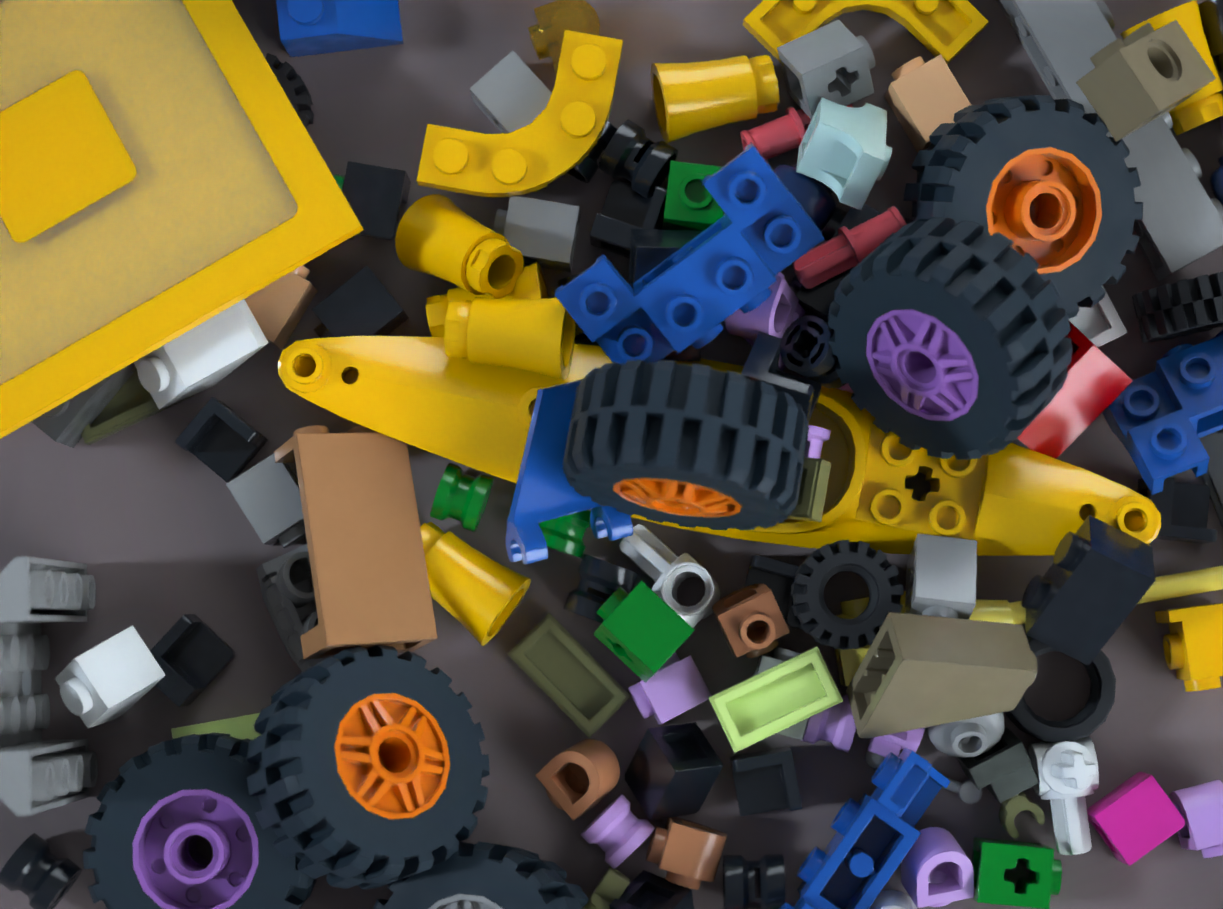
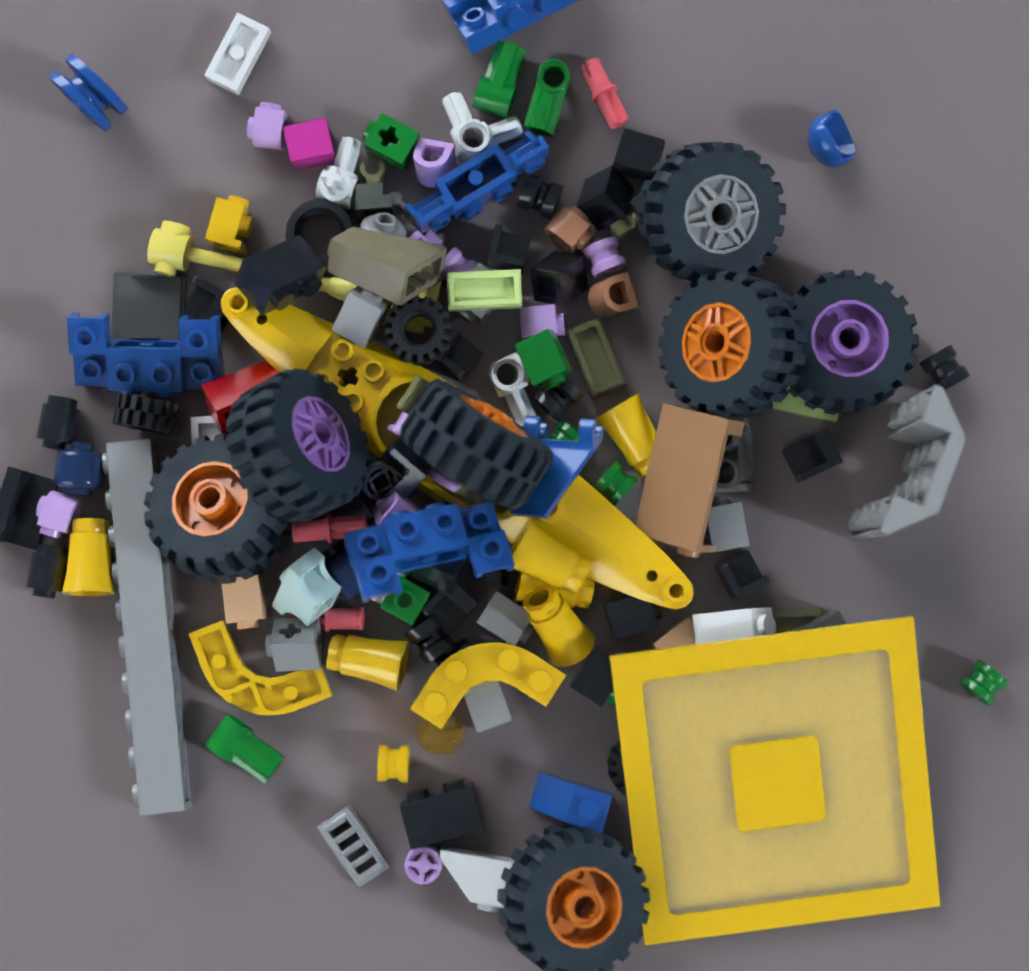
camera: 160 degrees left, 0 degrees up
white slope [55,625,166,728] -> none
nougat plate [712,583,790,658] -> none
dark tan brick [1076,20,1216,142] -> none

